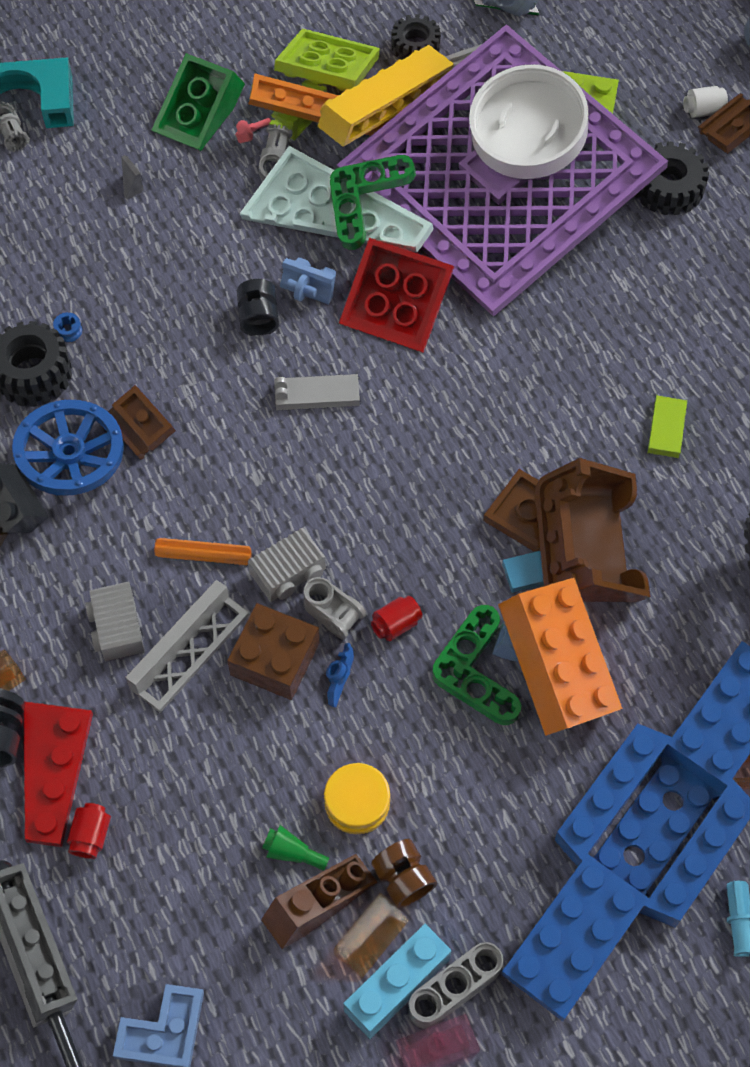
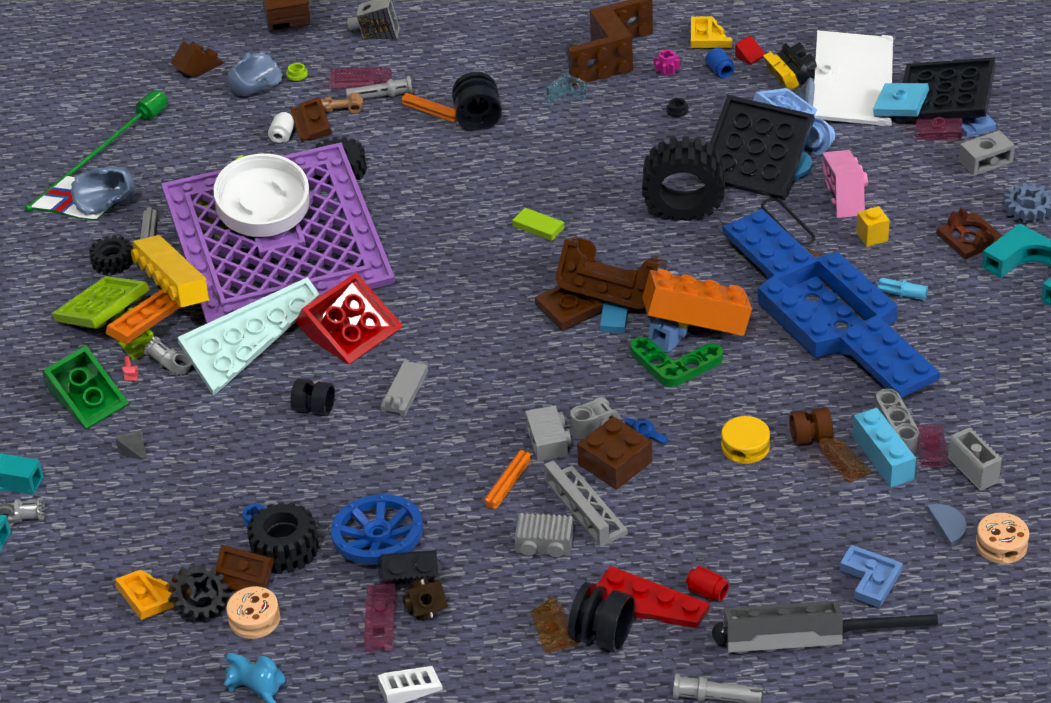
camera: 65 degrees left, 20 degrees down
reddish brown plate [108,385,176,460] -> none
reddish brown slope [261,854,377,949] -> none
green cone [262,824,329,871] -> none
medium blue hips [280,257,336,305] -> none
green beam [330,155,416,250] -> none
red brick [371,596,423,642] -> none

